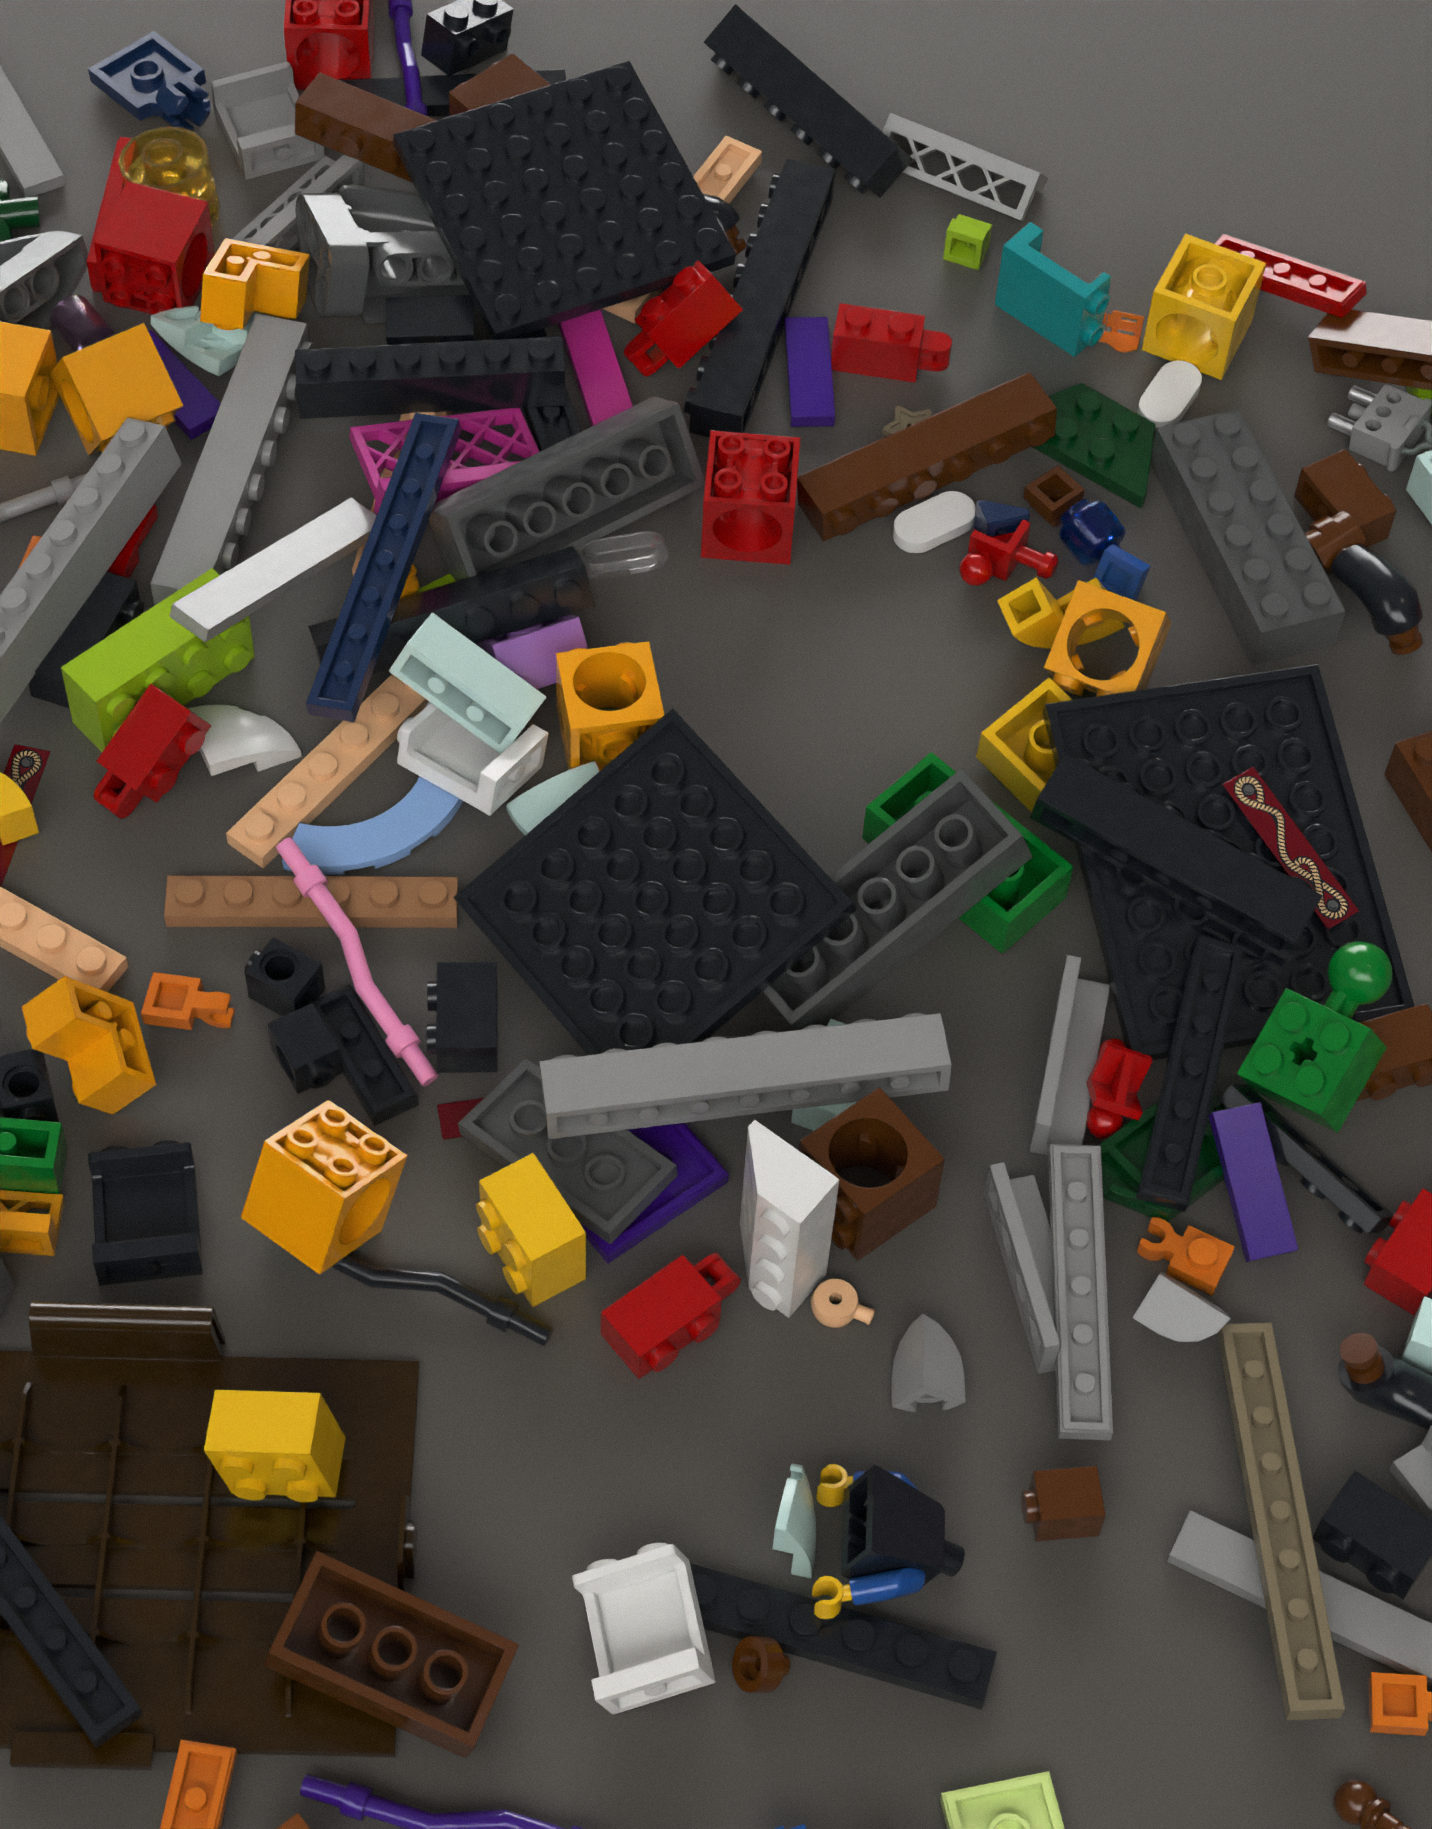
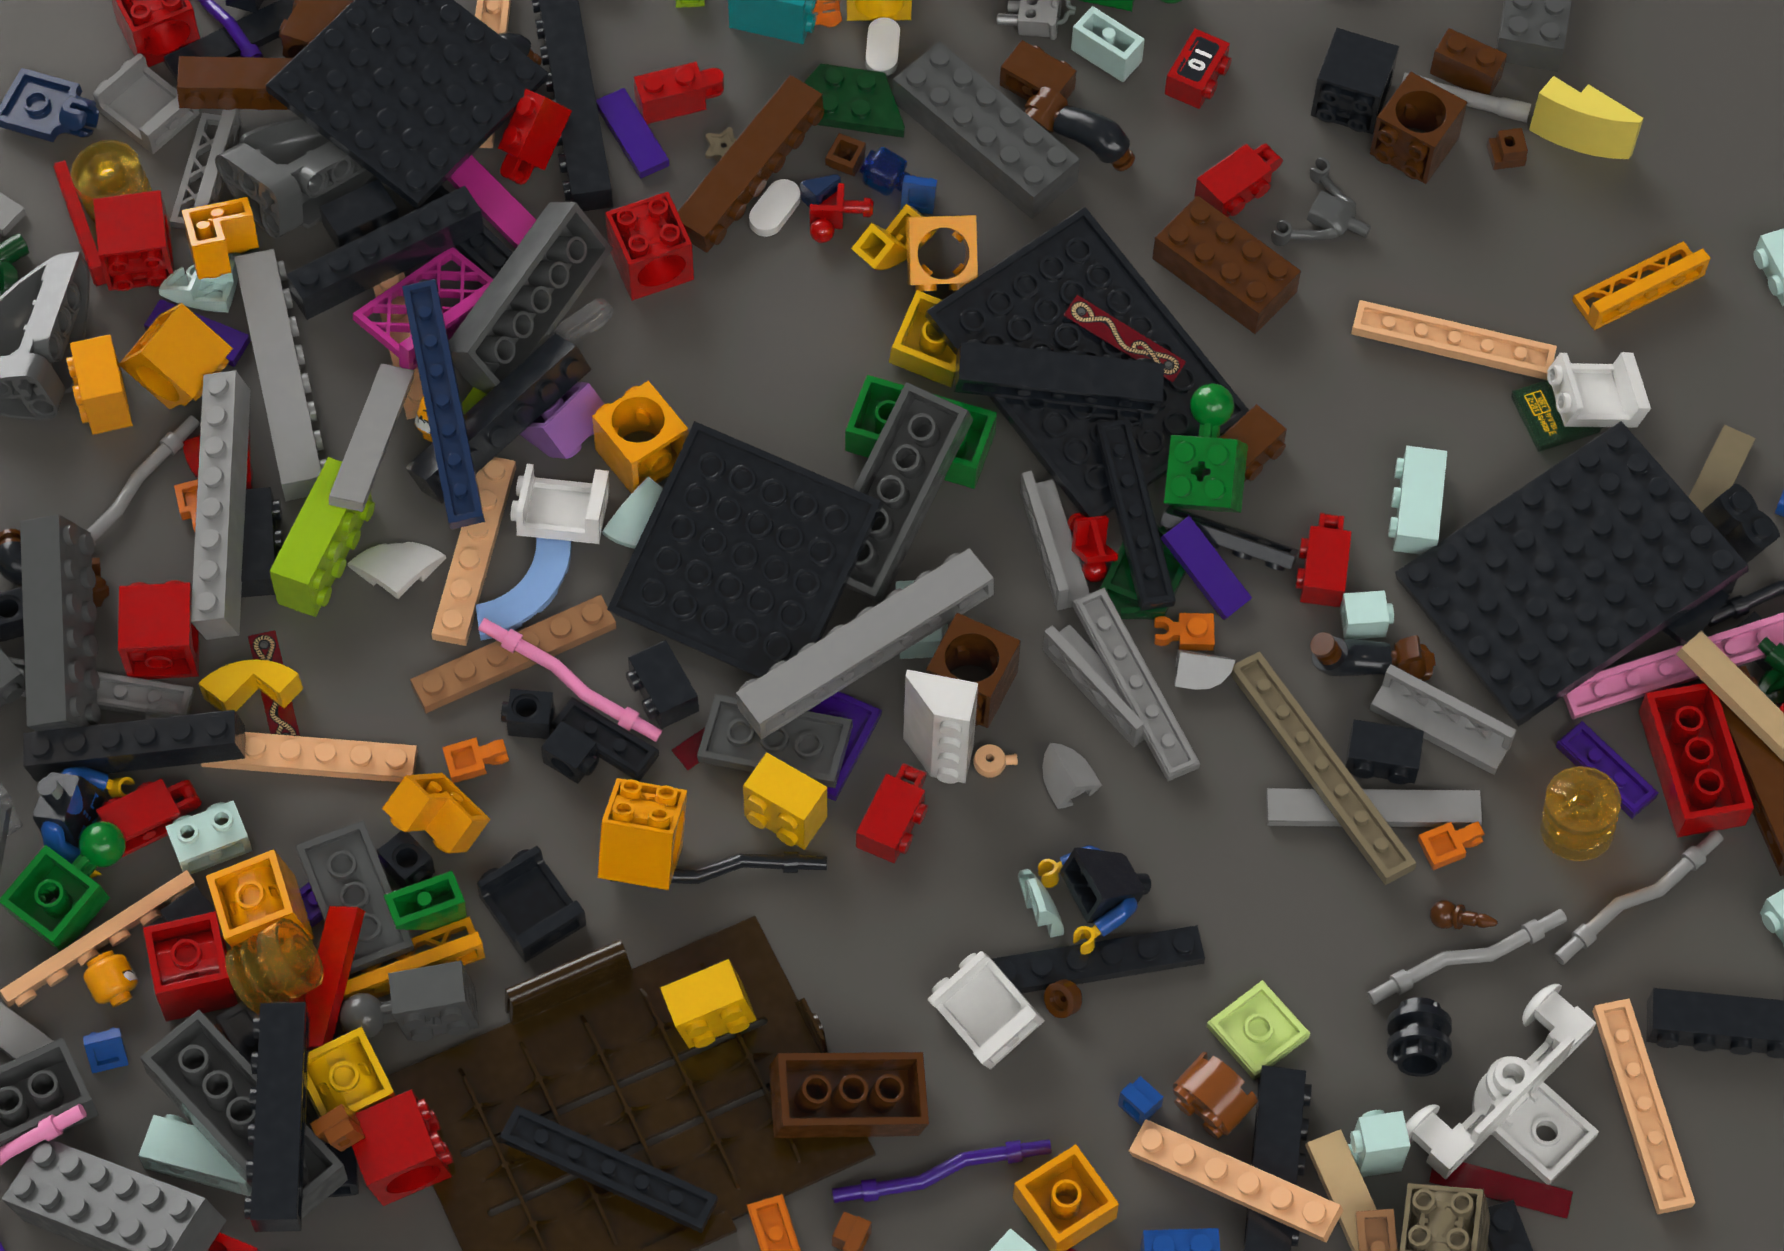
camera: 25 degrees left, 5 degrees up
brick [50,295,115,352] -> none
red brick [93,684,212,819] -> none
light aqua brick [389,612,546,754] -> none
reddish brown brick [1021,1466,1106,1541] -> none

